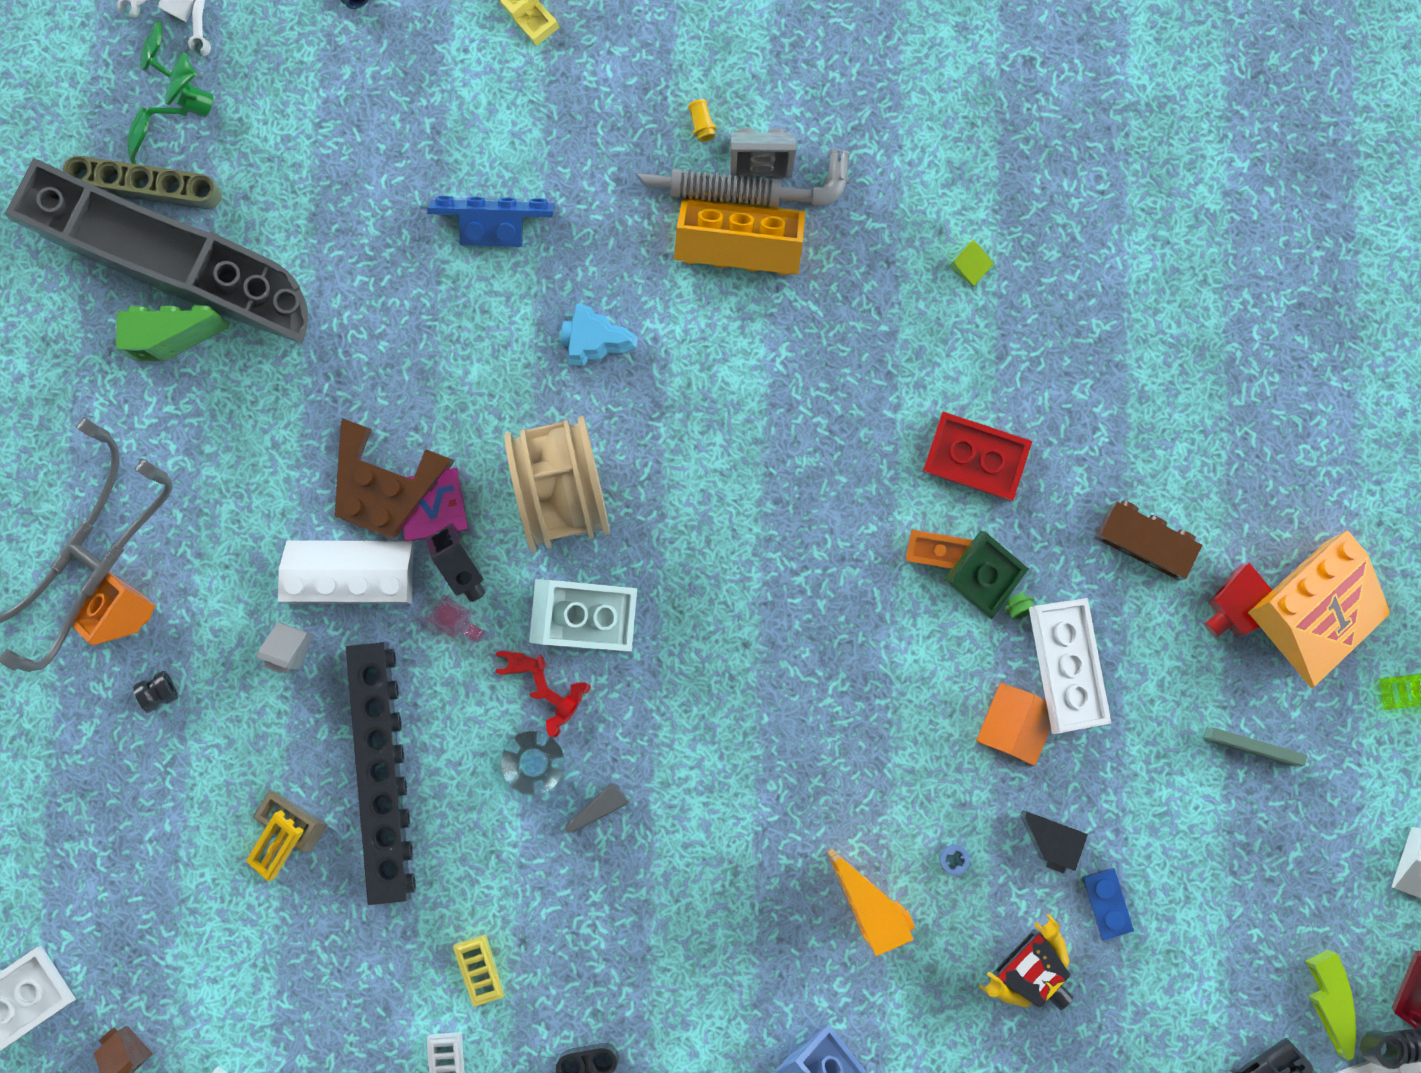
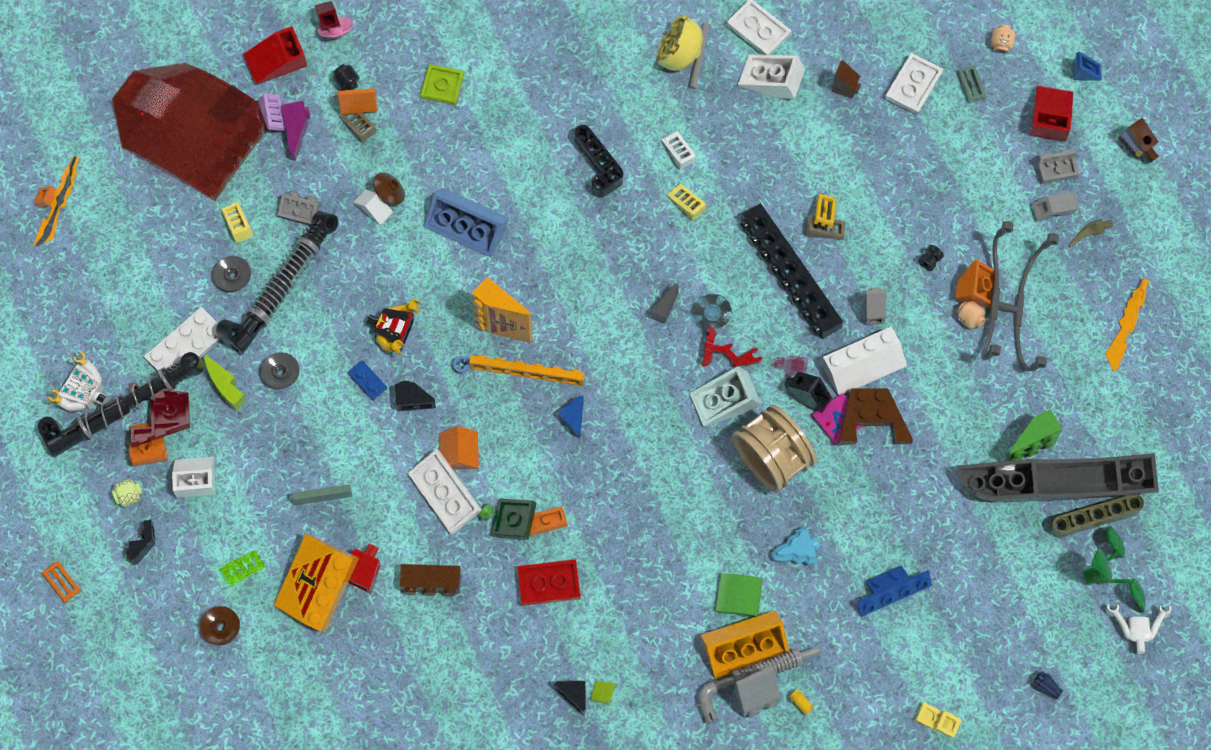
camera: 155 degrees right, 15 degrees down
none -> dark grey dish [261,352,300,389]
none -> light orange plate [470,355,585,386]
none -> black slope [554,681,586,715]
none -> blue slope [559,395,584,438]
none -> bright green slope [716,573,763,617]
none -> light nougat head [957,301,986,329]

